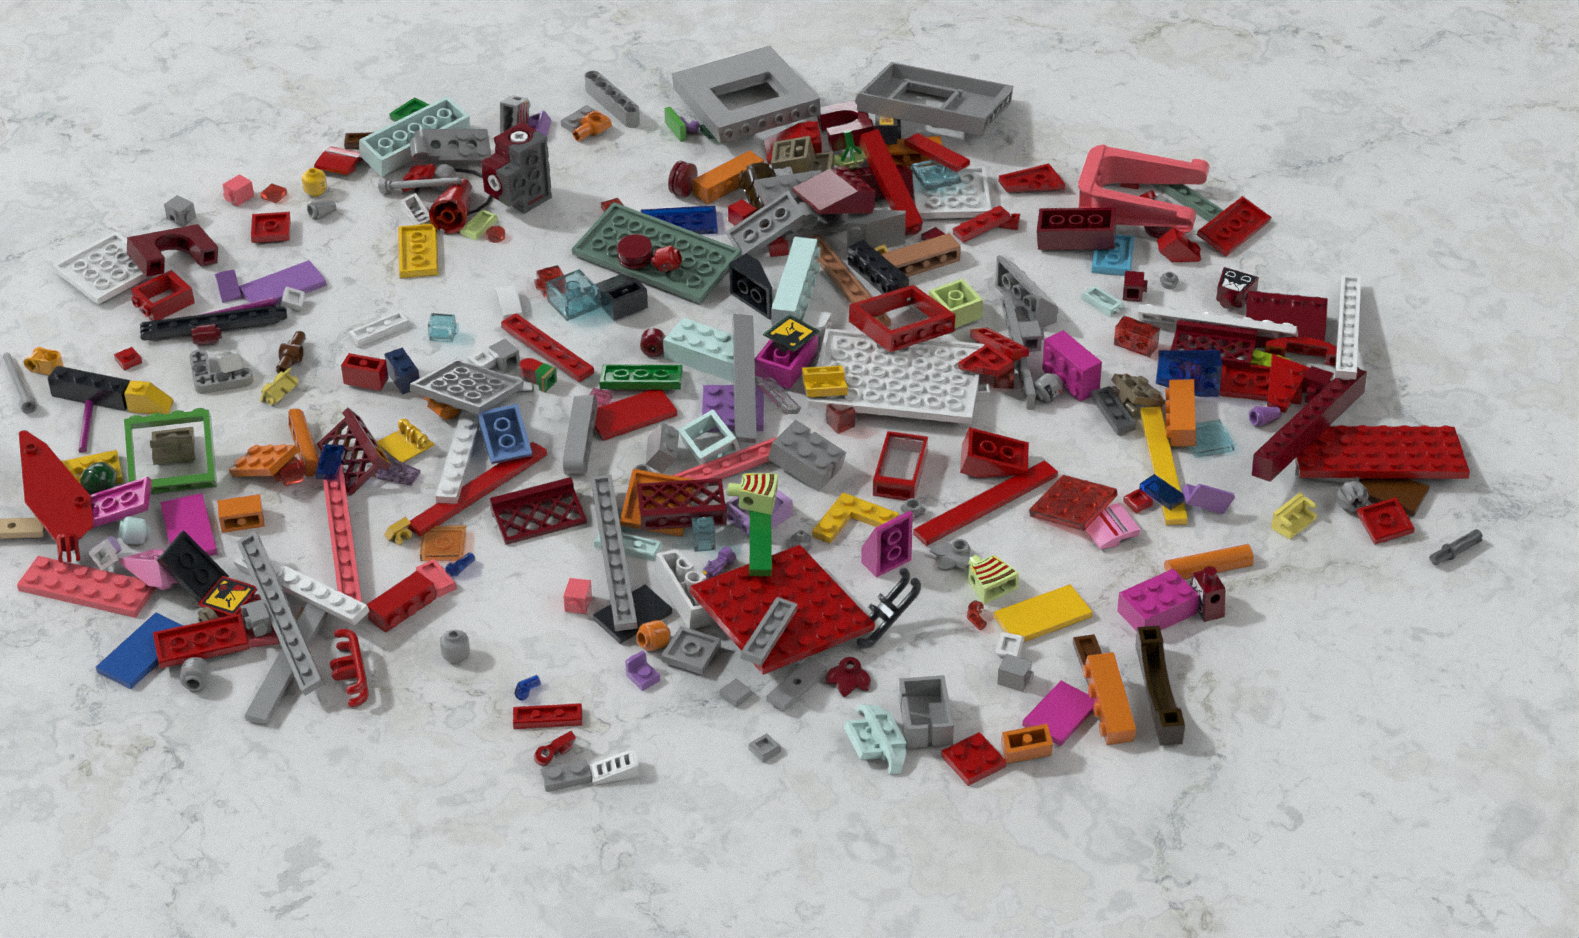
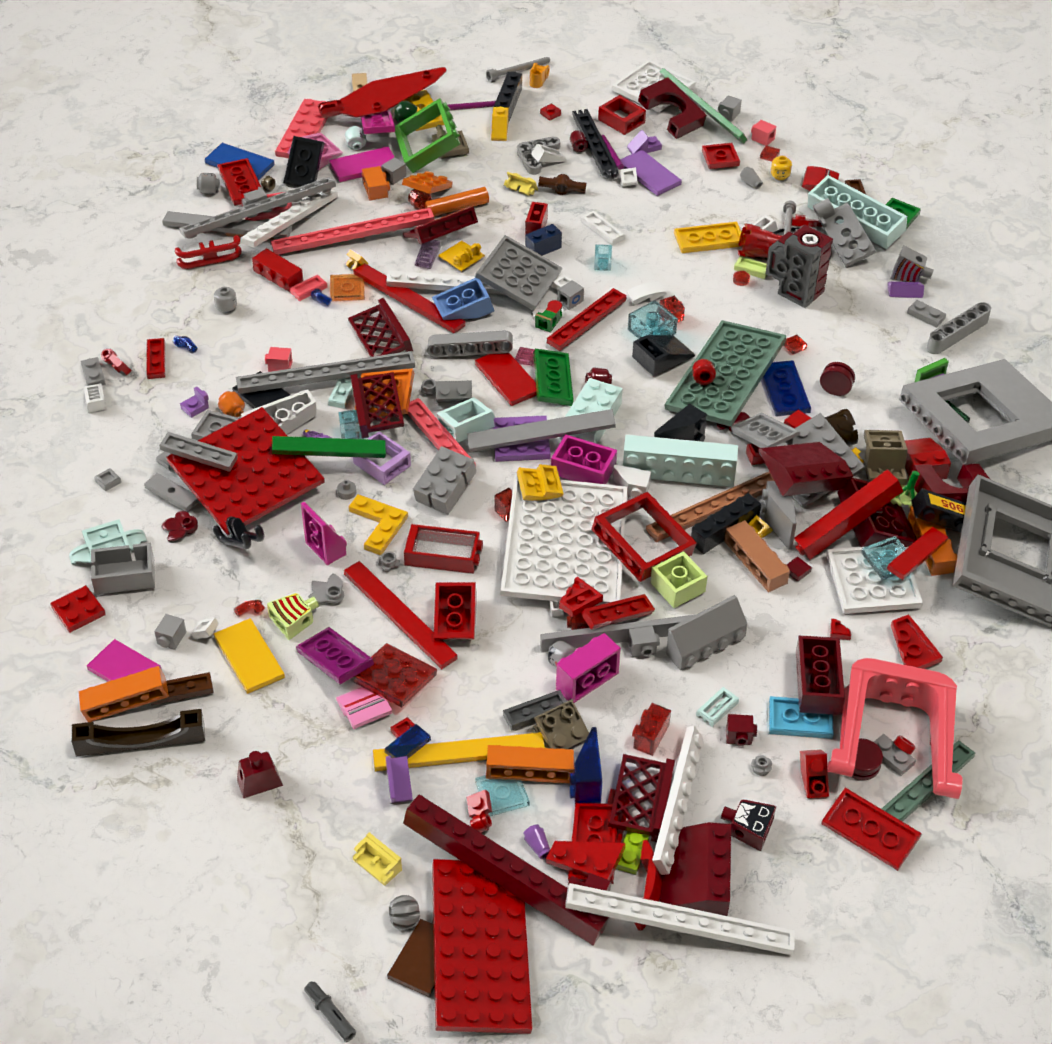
camera: 85 degrees right, 5 degrees up
white leg [89,536,122,571] -> none
piece [198,576,257,618] -> none
clear blue tile [315,444,346,480] -> none
orange piece [572,110,612,142] -> none
dark red head [616,234,653,270] -> none
orange brick [693,150,764,204] -> none
yellowish green torso [727,473,778,515] -> none
clear hinge [755,376,801,415] -> none
piece [763,314,820,353] -> none
red plate [952,205,1011,243] -> none
orange brick [1001,723,1053,764] -> none
dark pink brick [1117,569,1199,632] -> none
orange brick [1164,544,1254,580] -> none
red tile [1357,497,1415,545] -> none
none -> magenta tile [296,627,374,685]
none -> light grey brick [381,157,406,185]
none -> red plate [466,790,492,833]
none -> tile [659,68,747,144]

